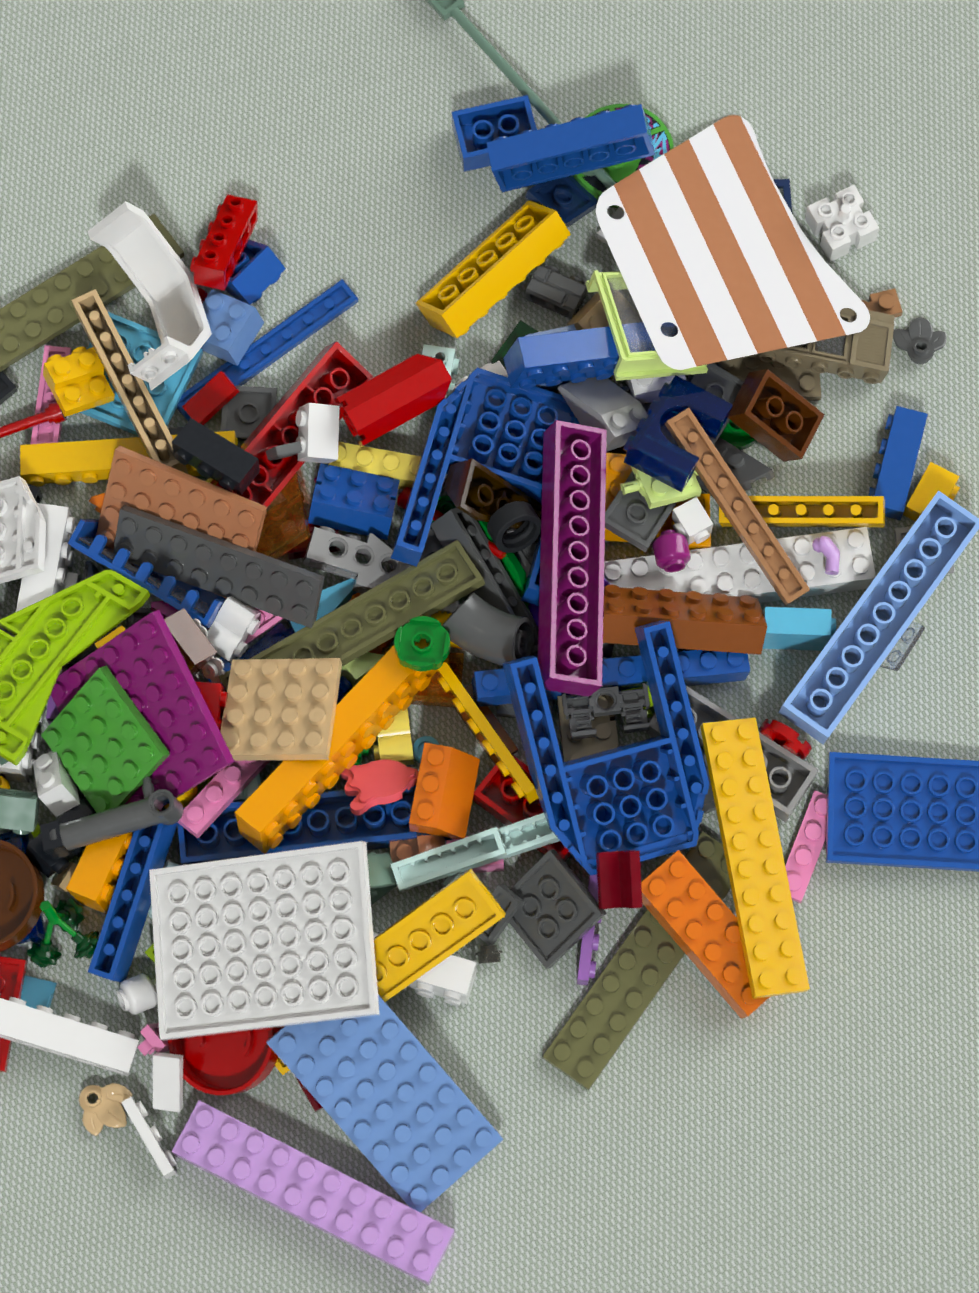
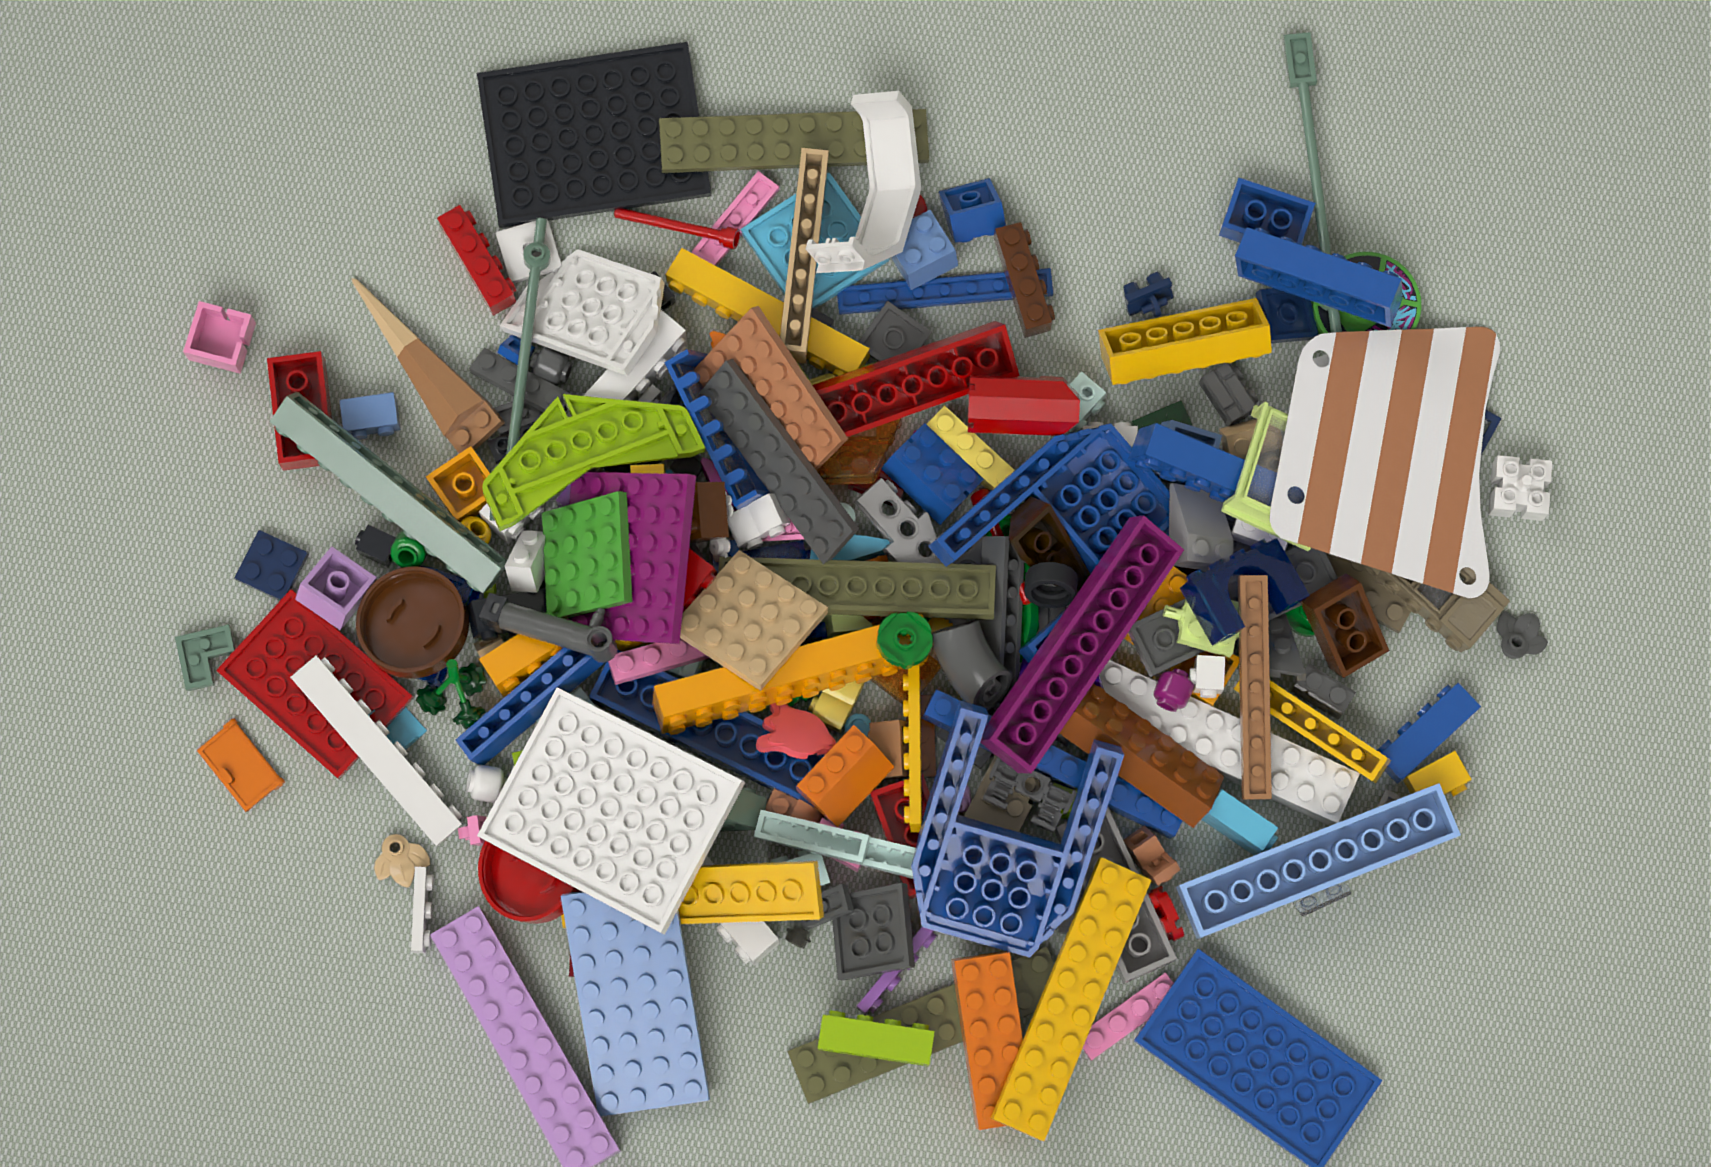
camera: 30 degrees right, 5 degrees up
yellow plate [43,346,115,417] -> none
white tile [153,1052,183,1112] -> none
black brick [172,418,260,496] -> none
red tile [182,371,240,425] -> none
red brick [190,194,258,291] -> none
dark grey tile [266,441,302,461] -> none
white brick [295,403,339,464] -> none
dark red panel [596,850,643,909] -> none
lavender arm [812,536,840,575] -> none
medium nougat plate [861,288,903,317] -> none
none -> lime brick [818,1010,935,1067]
none -> medium nougat brick [868,720,909,780]
none -> reddish brown brick [994,222,1055,338]
none -> dark blue hips [1123,272,1174,318]
none -> nougat brick [1123,825,1181,886]
none -> dark grey brick [1291,663,1356,720]

